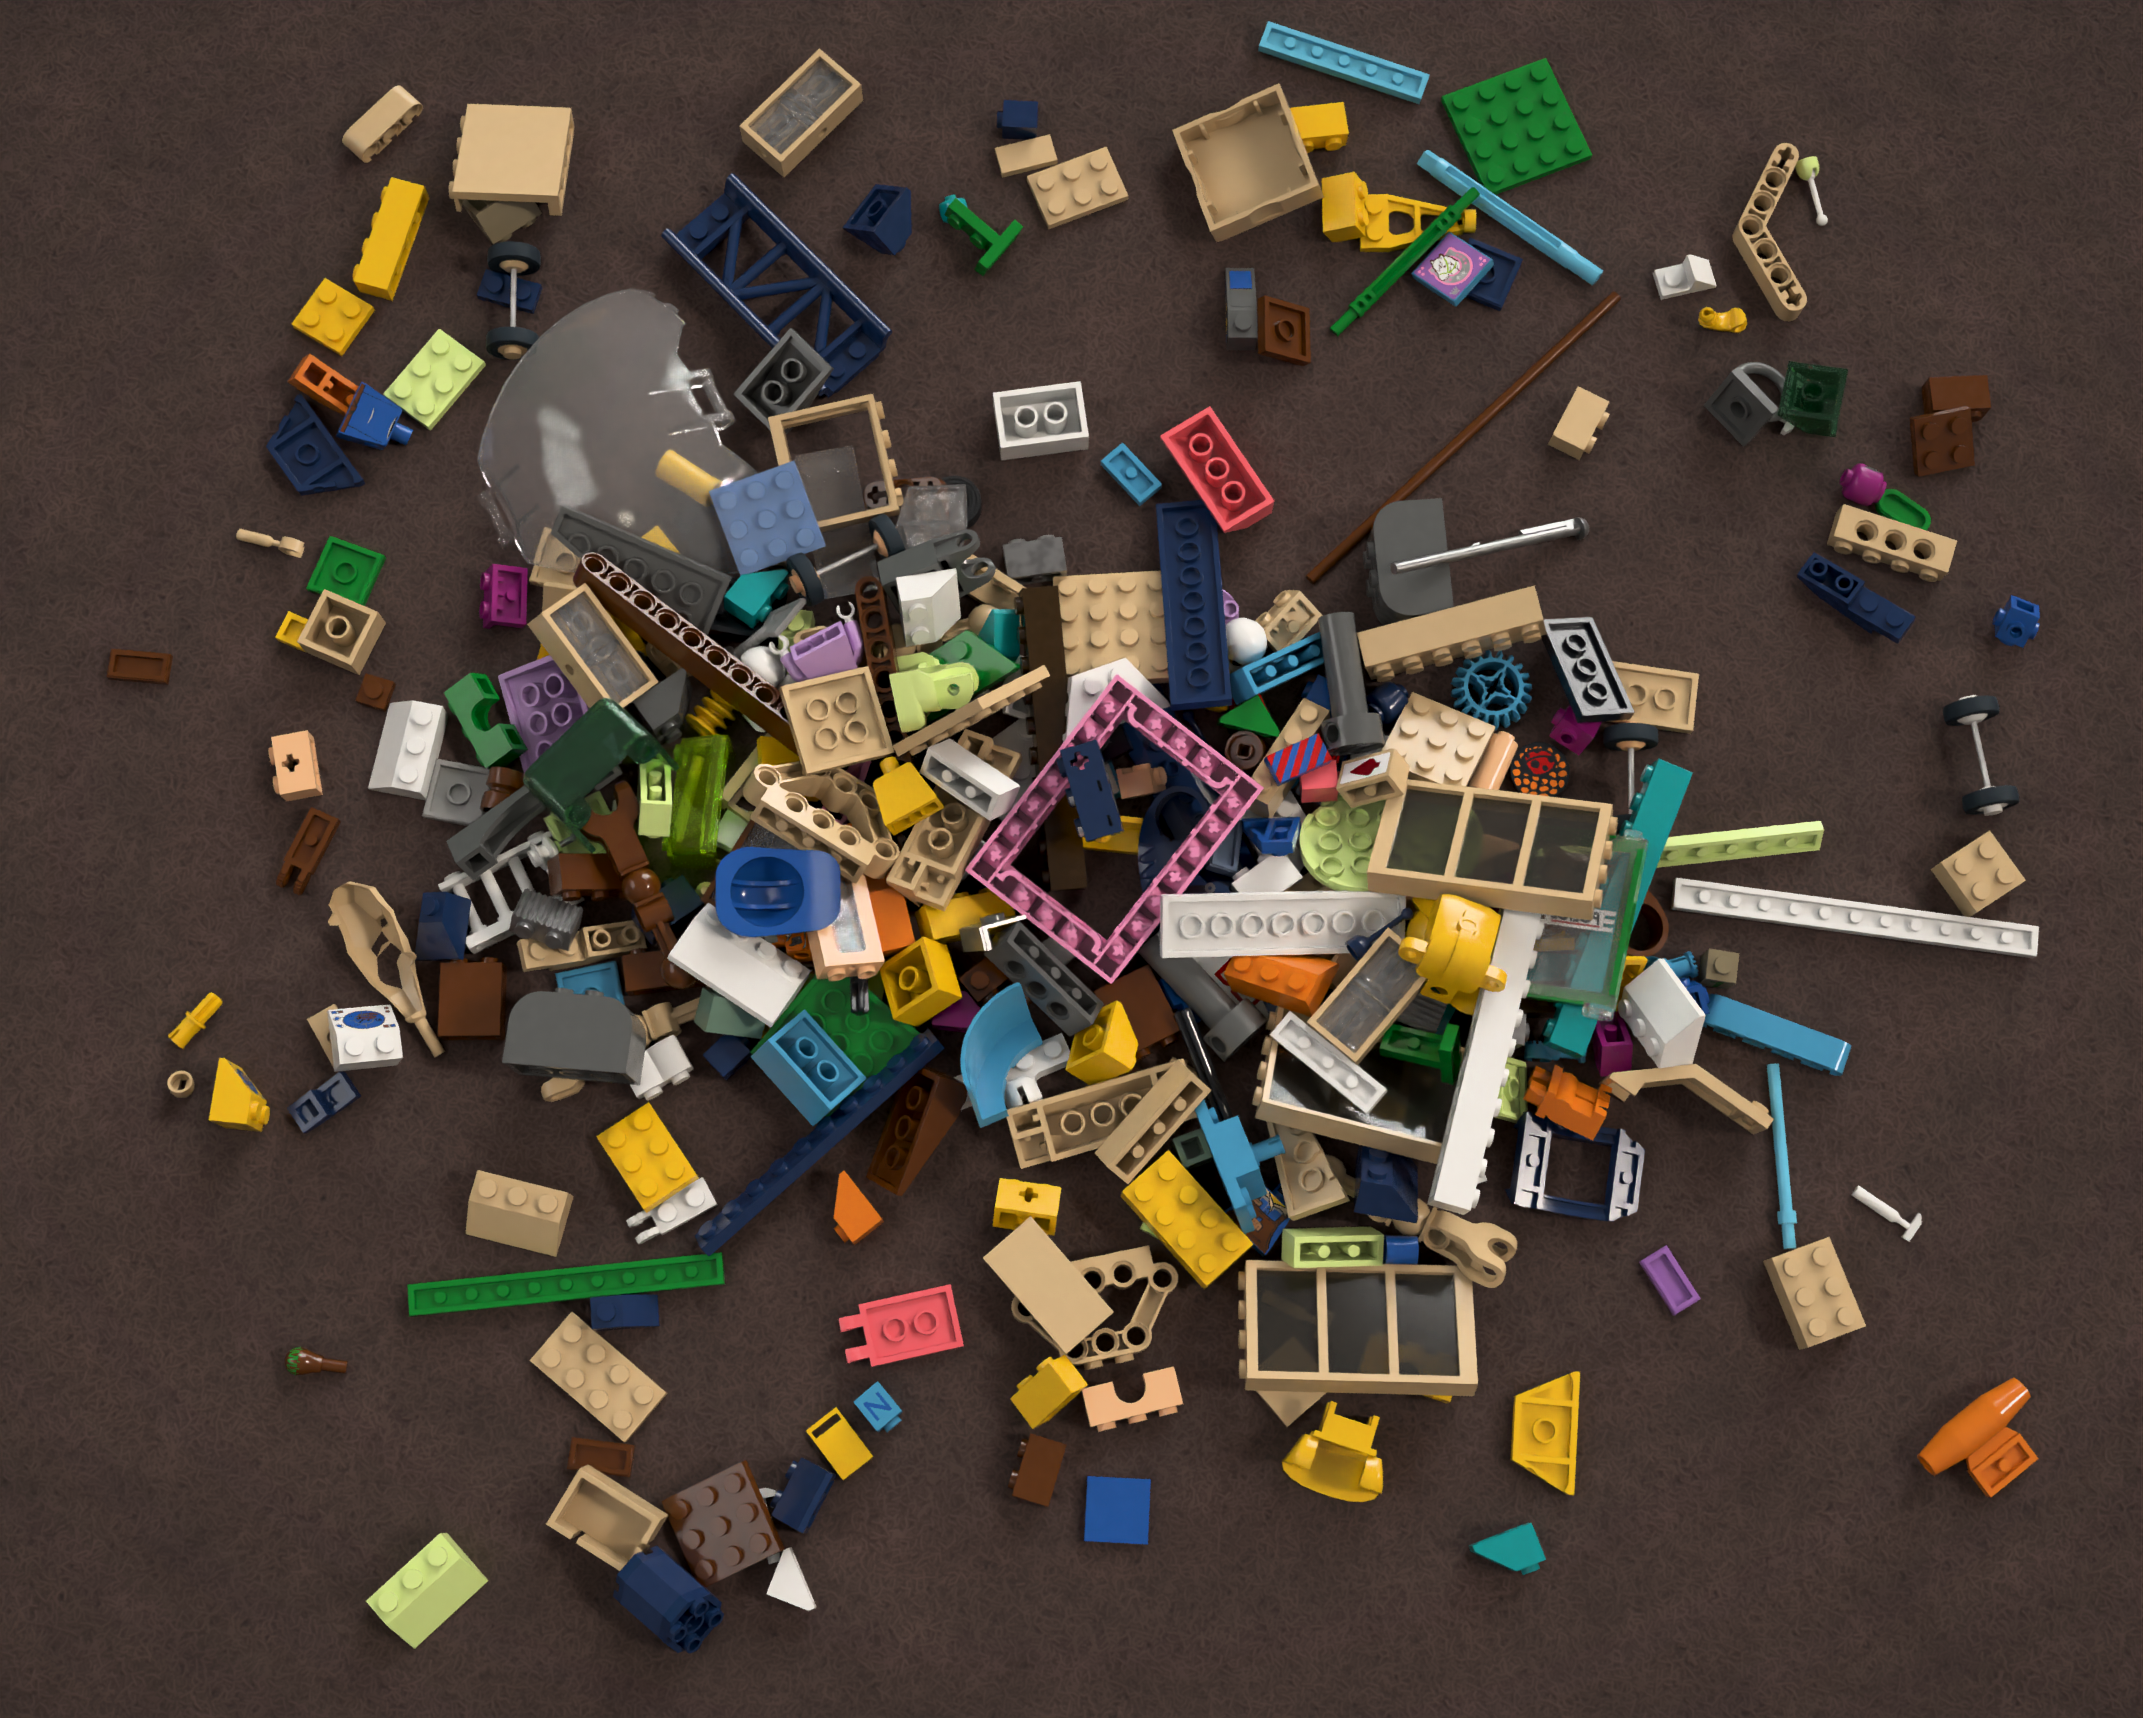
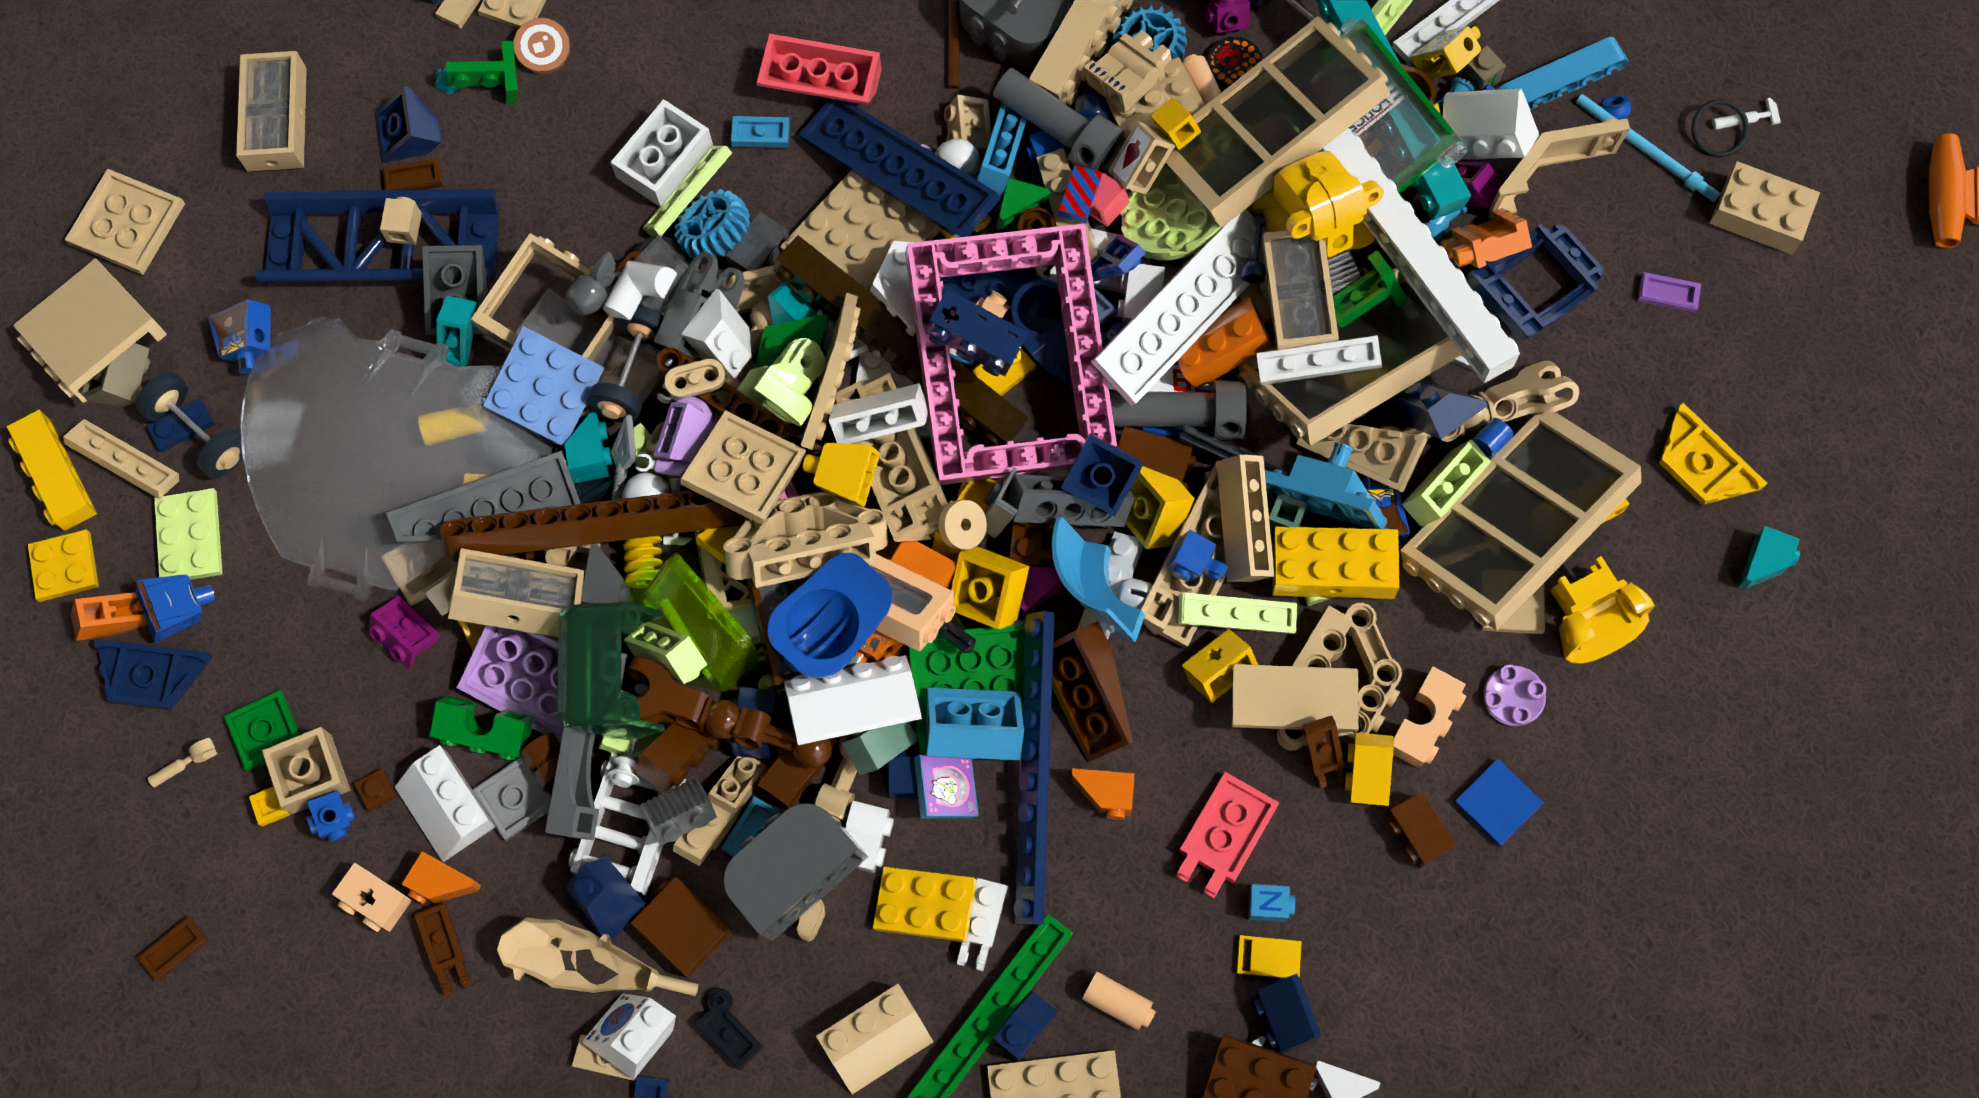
camera: 40 degrees left, 5 degrees down
none -> tan plate [63,419,179,499]
none -> tan plate [65,169,185,275]
none -> blue torso [209,299,271,374]
none -> blue brick [307,791,355,842]
none -> tan brick [380,197,422,245]
none -> reddish brown tile [383,158,444,190]
none -> orange slope [402,851,481,904]
none -> teal slope [436,295,476,367]
none -> nougat tile [513,18,570,74]
none -> dark grey piece [566,252,621,315]
none -> white brick [602,261,677,320]
none -> yellowish green tile [643,146,732,236]
none -> tan plate [665,359,725,399]
none -> dark azure gear [674,189,751,262]
none -> black hinge [696,988,764,1070]
none -> tile [914,755,979,819]
none -> tan piece [938,500,987,549]
none -> dark blue slope [1061,434,1144,517]
none -> light nougat brick [1082,972,1156,1031]
none -> tan hips [1084,30,1172,112]
none -> yellow brick [1150,97,1201,150]
none -> blue brick [1166,530,1229,581]
none -> yellowish green tile [1178,592,1297,634]
none -> reddish brown hinge [1302,715,1345,789]
none -> yellow torso [1410,24,1481,79]
none -> lavender dish [1483,665,1546,726]
none -> blue piece [1601,95,1631,120]
none -> black piece [1691,98,1749,158]

